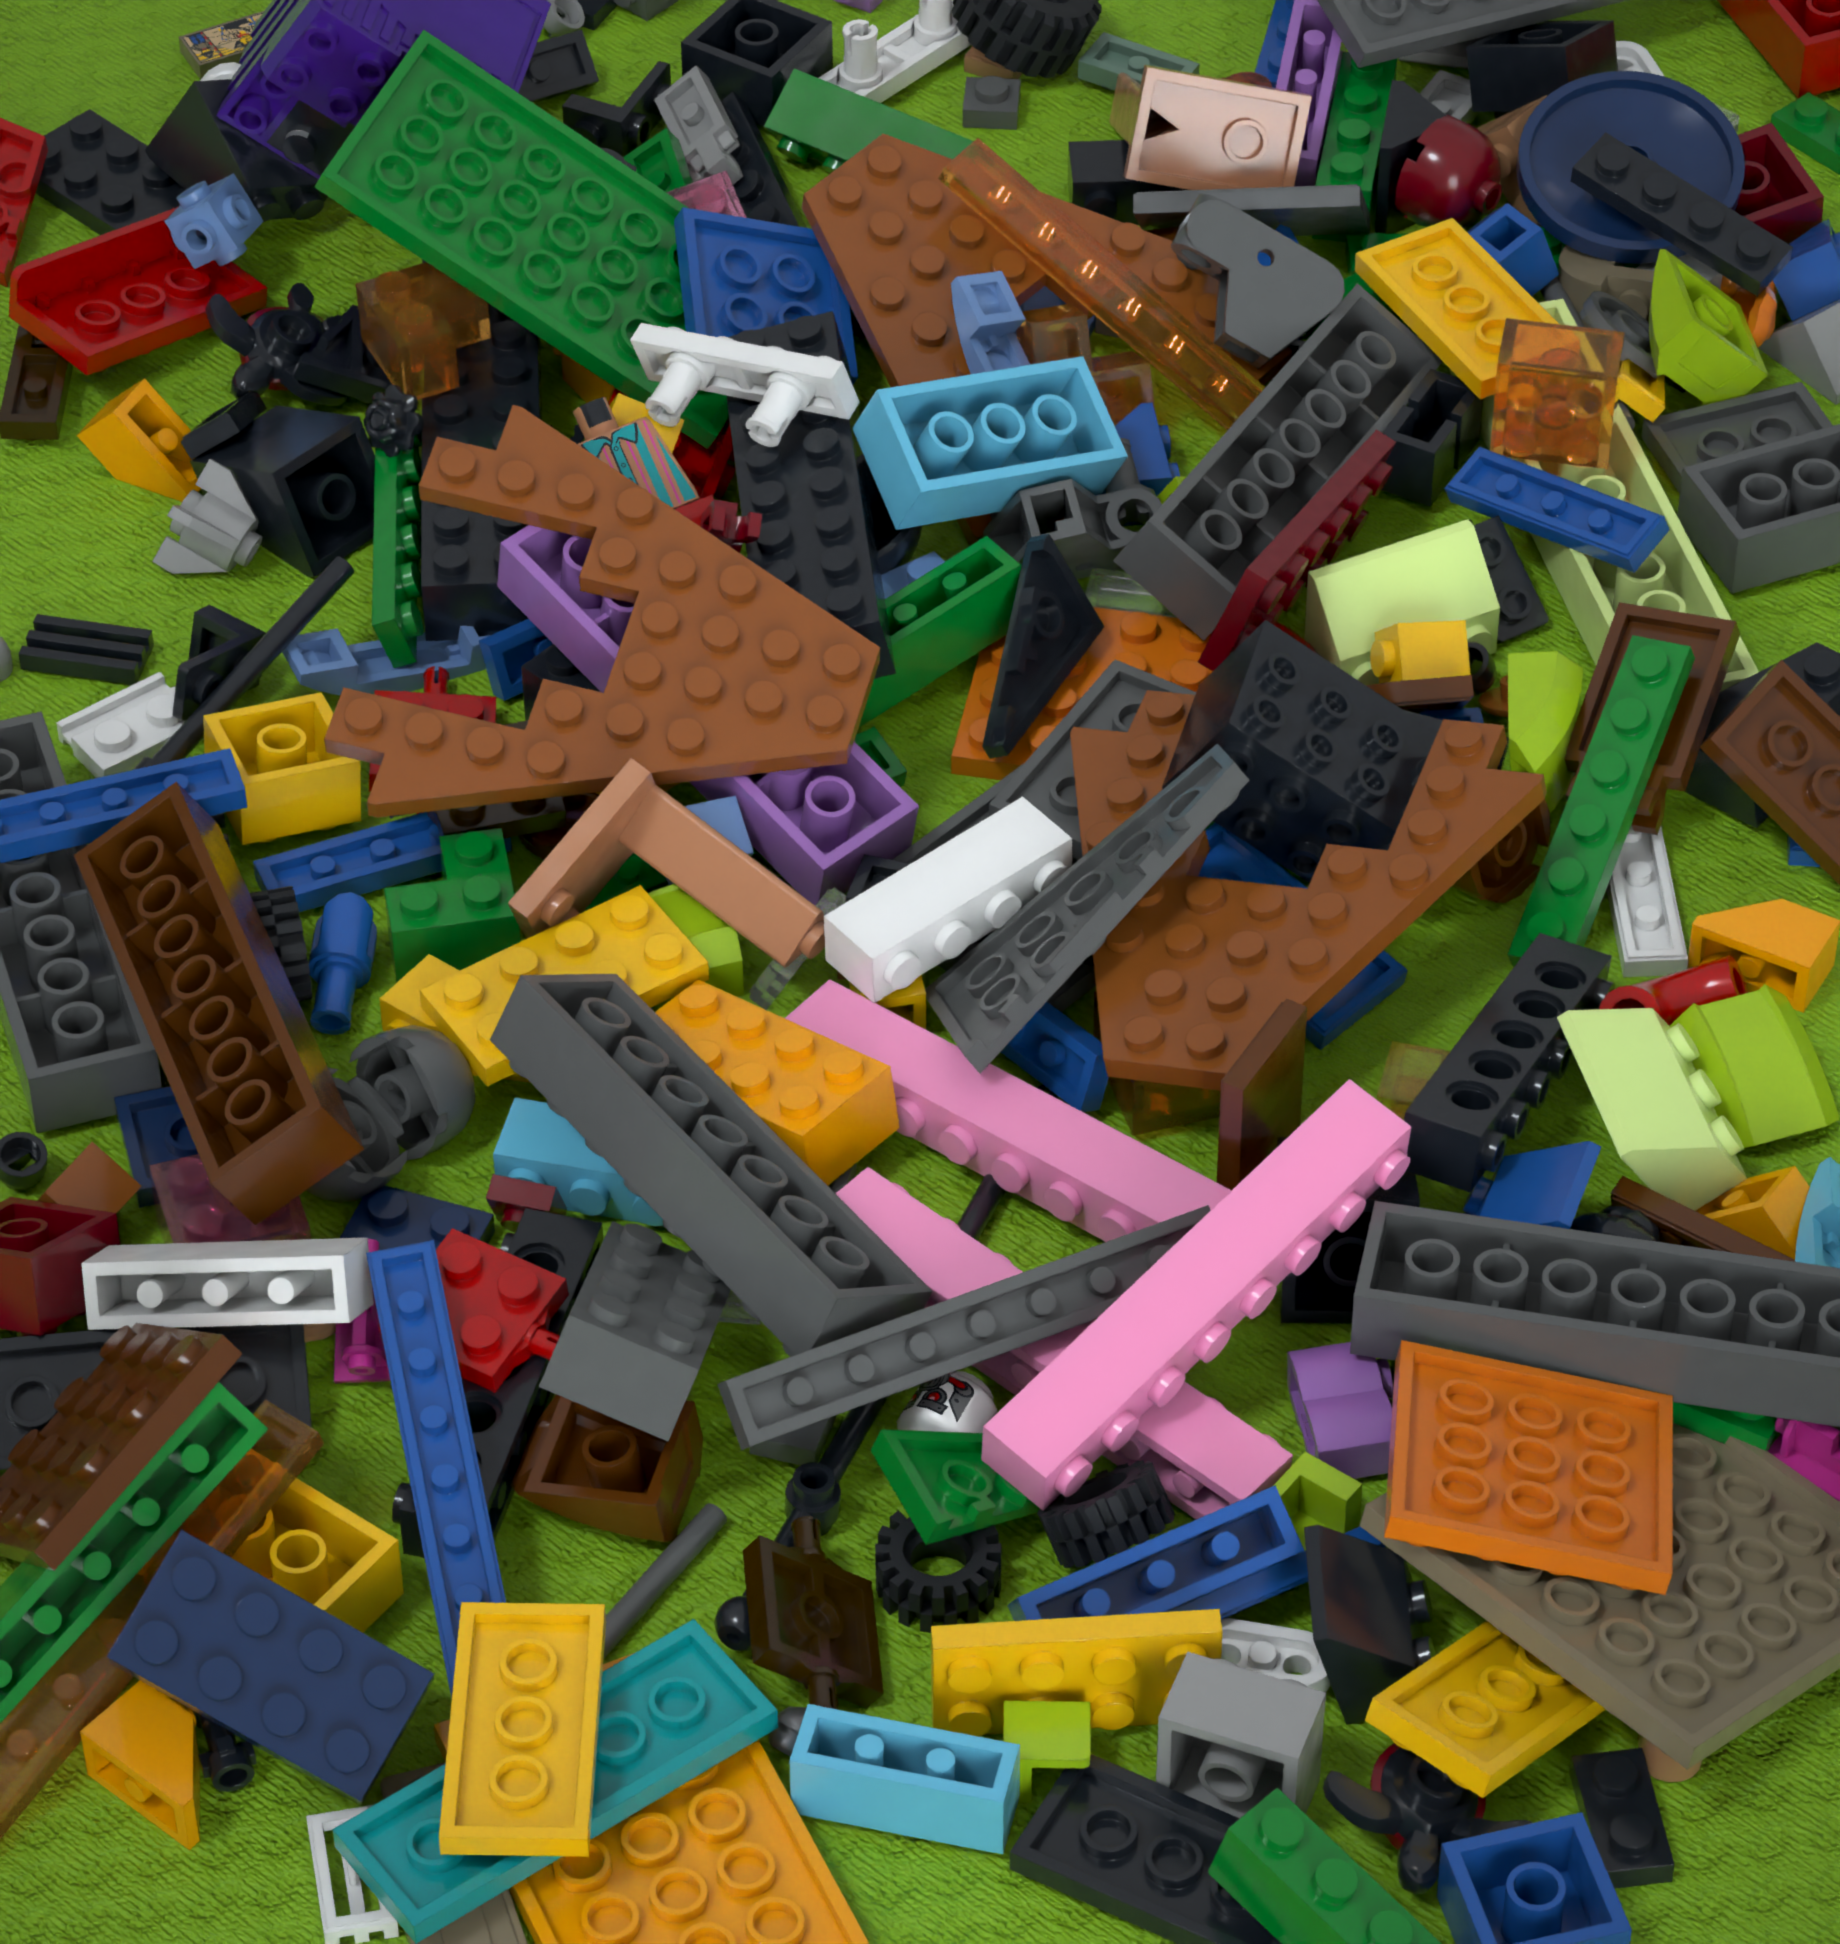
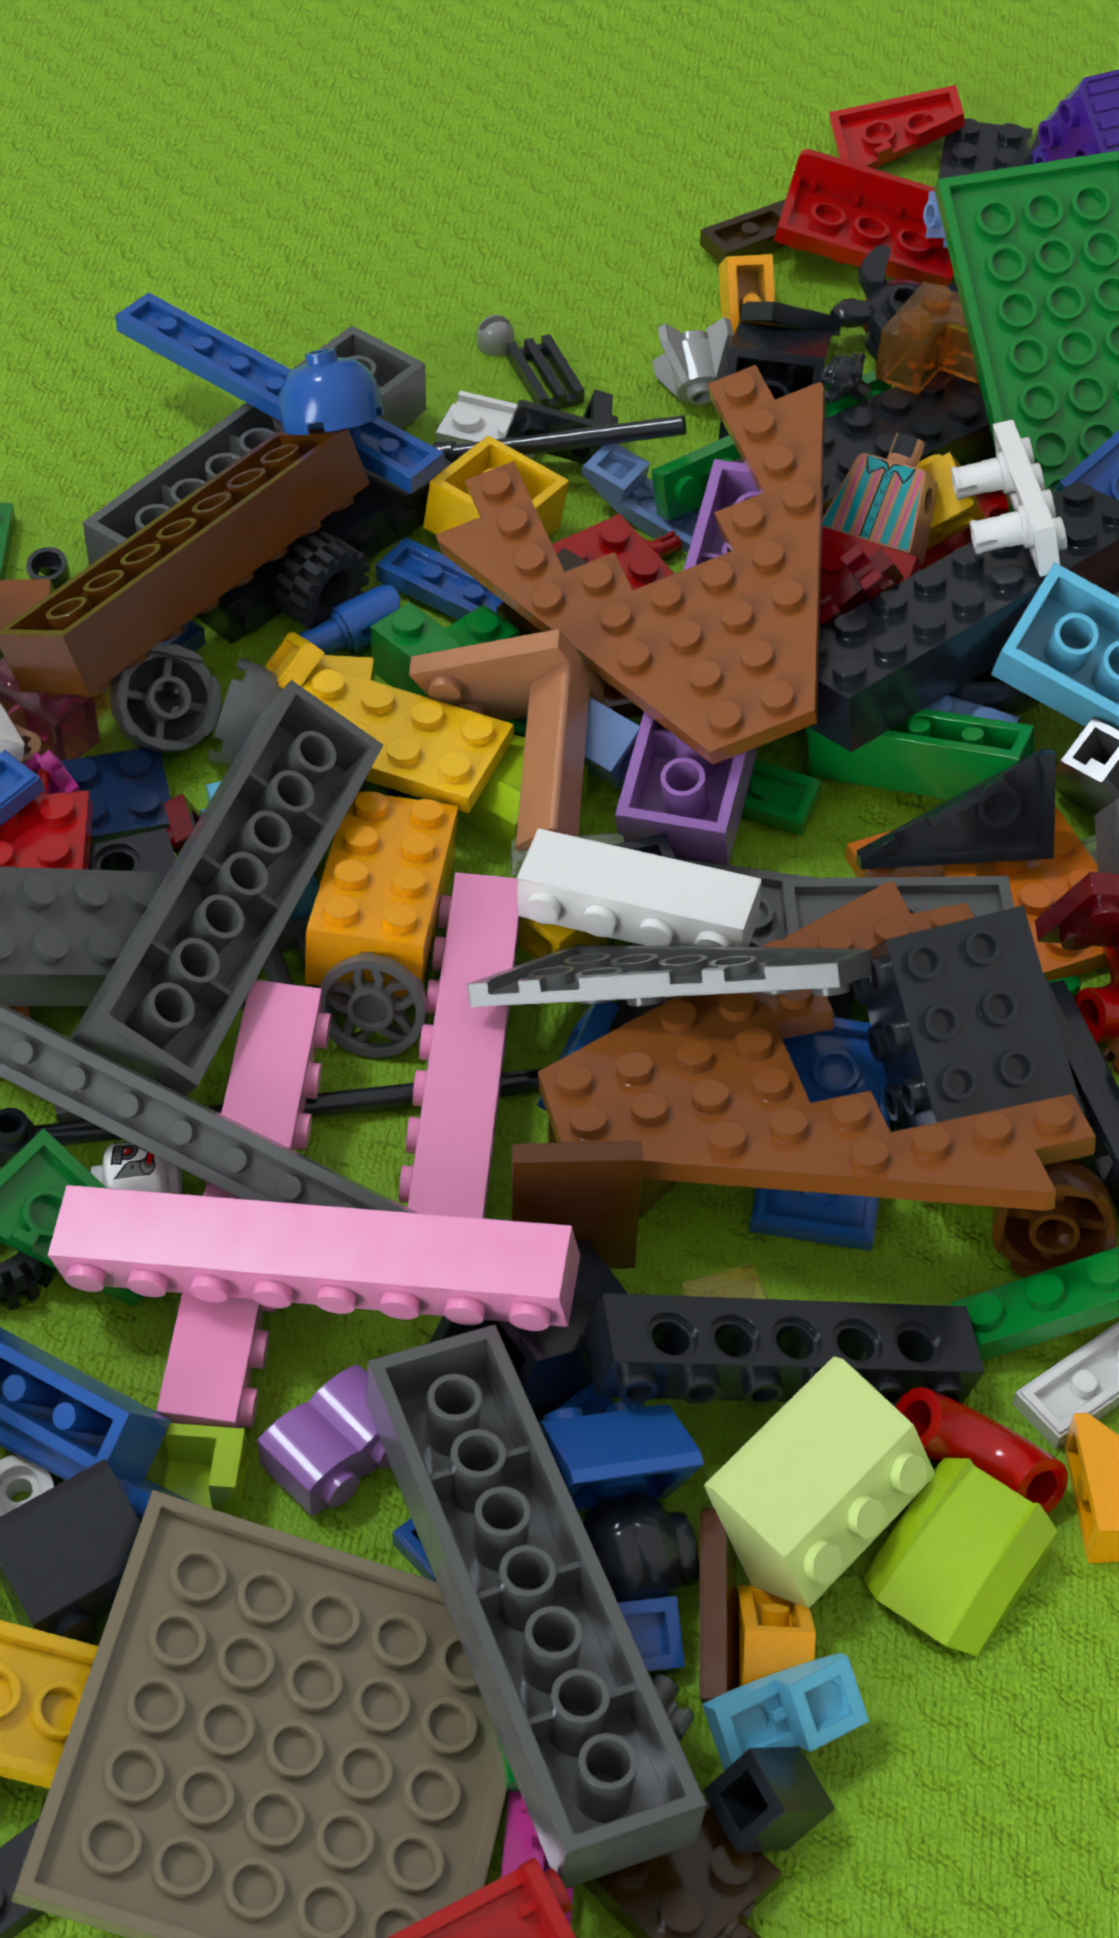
camera: 55 degrees right, 5 degrees up
black tyre [1038,1460,1175,1568] -> none
orange plate [1384,1340,1673,1595] -> none
none -> yellow tile [264,631,325,689]
none -> blue cylinder [279,348,384,435]
none -> dark grey wheel [320,952,428,1058]

